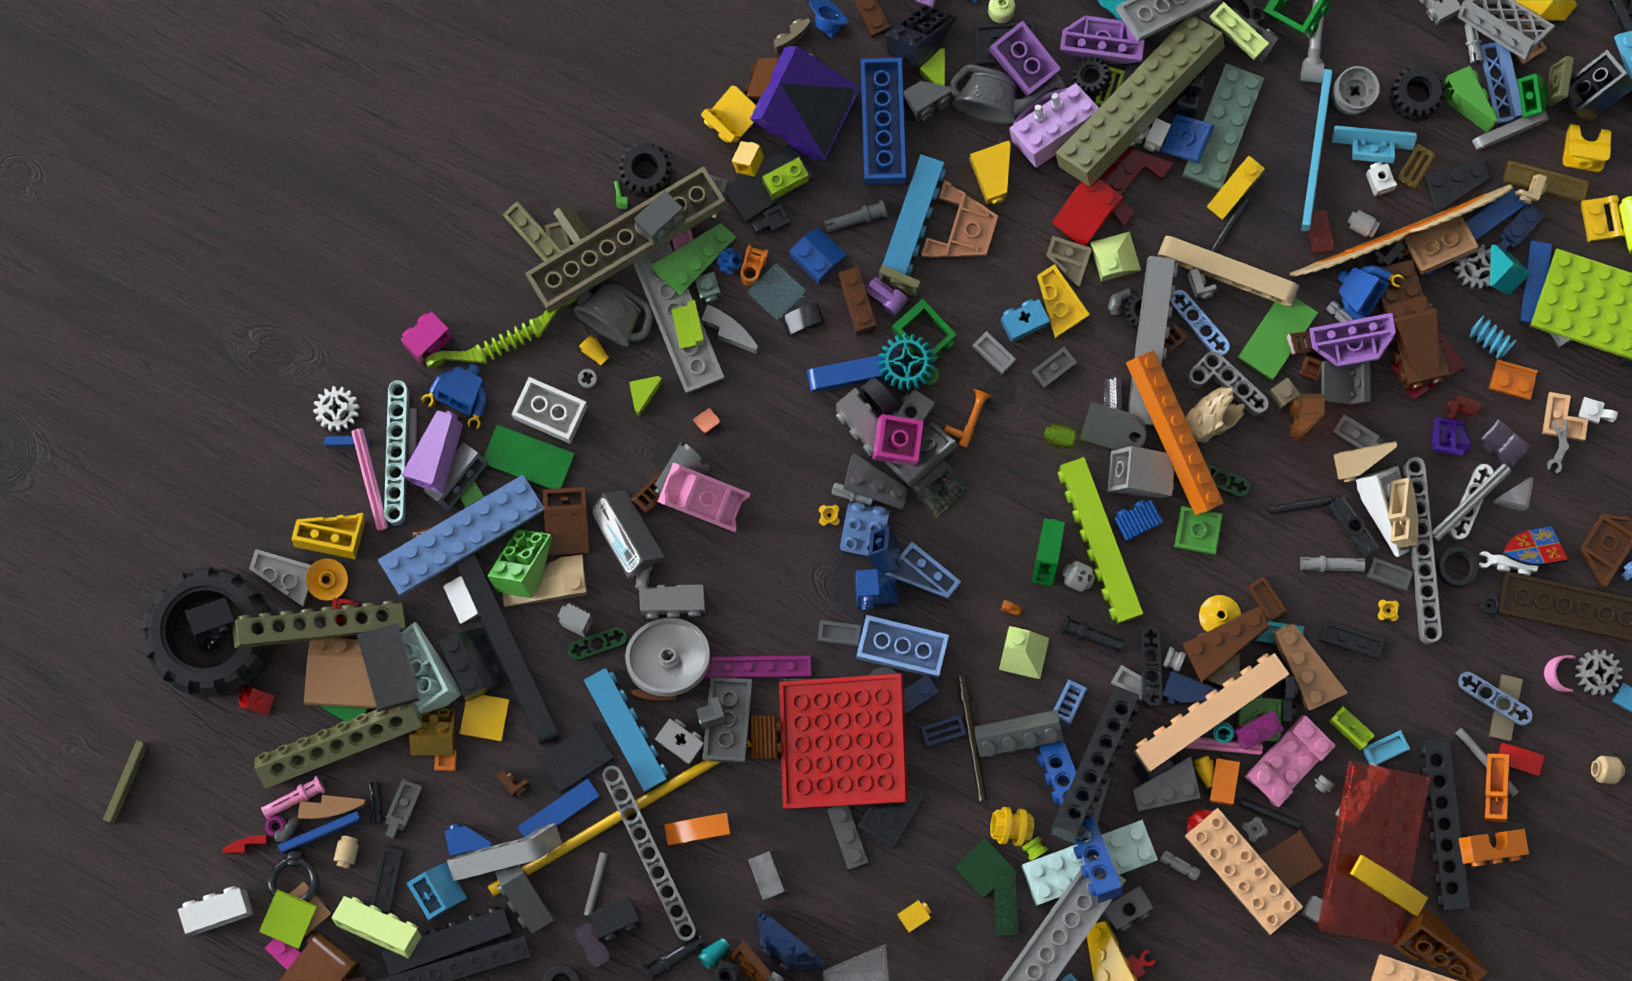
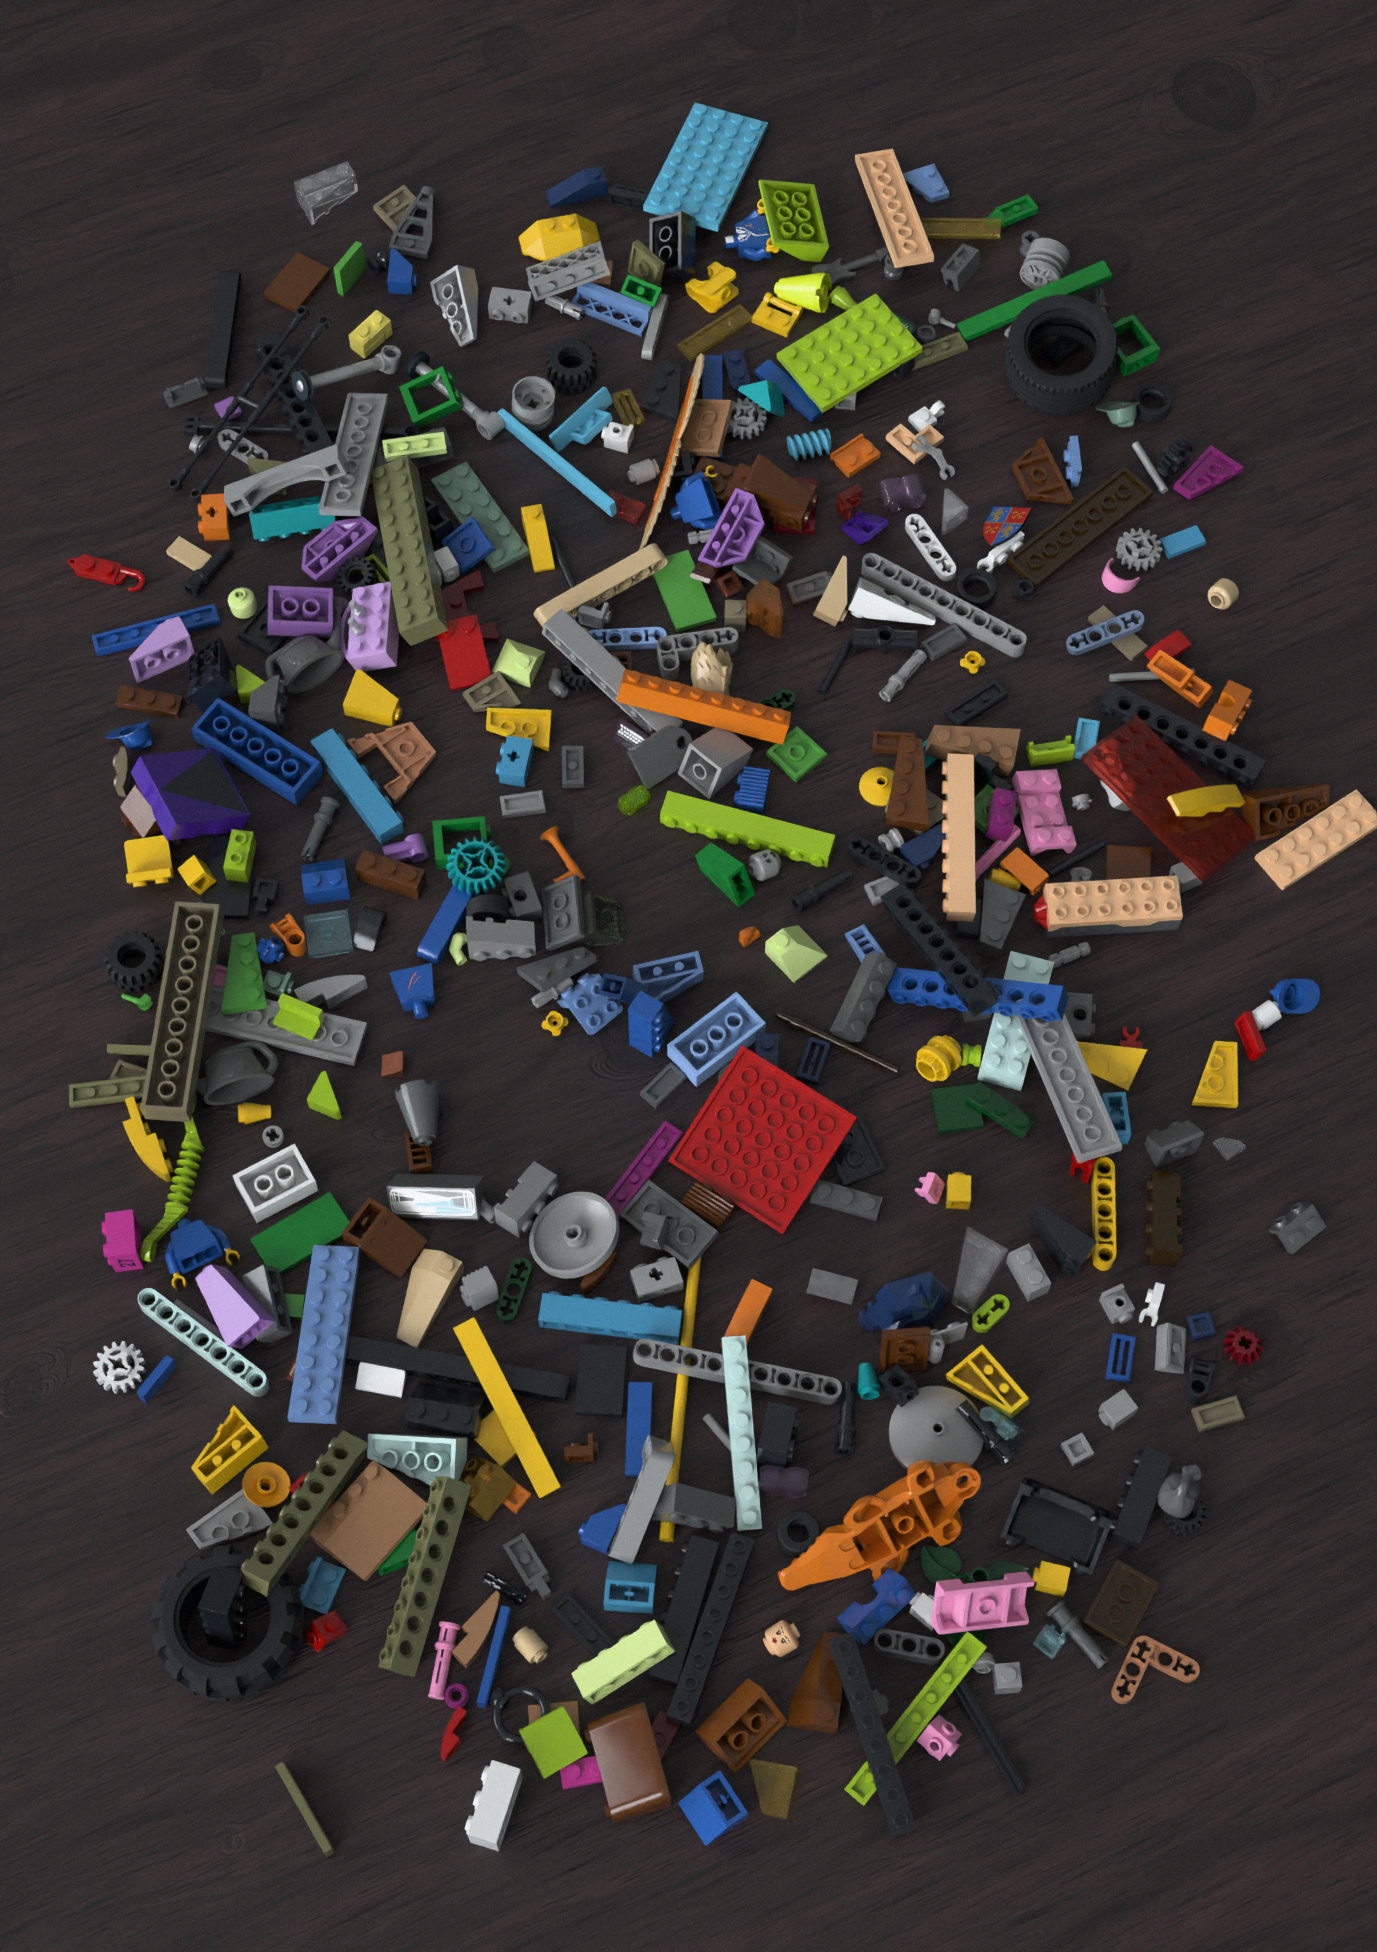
camera: 55 degrees left, 15 degrees down
dark grey arm [274,817,299,843] -> none
bright pink axle [352,428,388,531] -> none
black tile [357,623,420,712] -> none
bright green slope [488,529,552,598] -> none
dark grey brick [634,190,685,247] -> none
bright pink piece [658,463,751,532] -> none
dark pink brick [873,414,923,466] -> none
olive tile [879,265,920,297] -> none
teal cone [1213,721,1234,743] -> none
tan slope [1388,478,1418,548] -> none
light grey axle [1432,464,1511,541] -> none
bright green slope [1443,66,1498,132] -> none
tan bracket [1515,174,1547,204] -> none
none -> yellow slope [123,1096,174,1182]
none -> dark azure bracket [298,1556,347,1615]
none -> blue torso [390,963,435,1019]
none -> yellowish green arm [449,932,467,965]
none -> yellow tile [453,1317,561,1499]
none -> light aqua plate [721,1335,762,1531]
none -> bright pink tile [915,1172,945,1204]

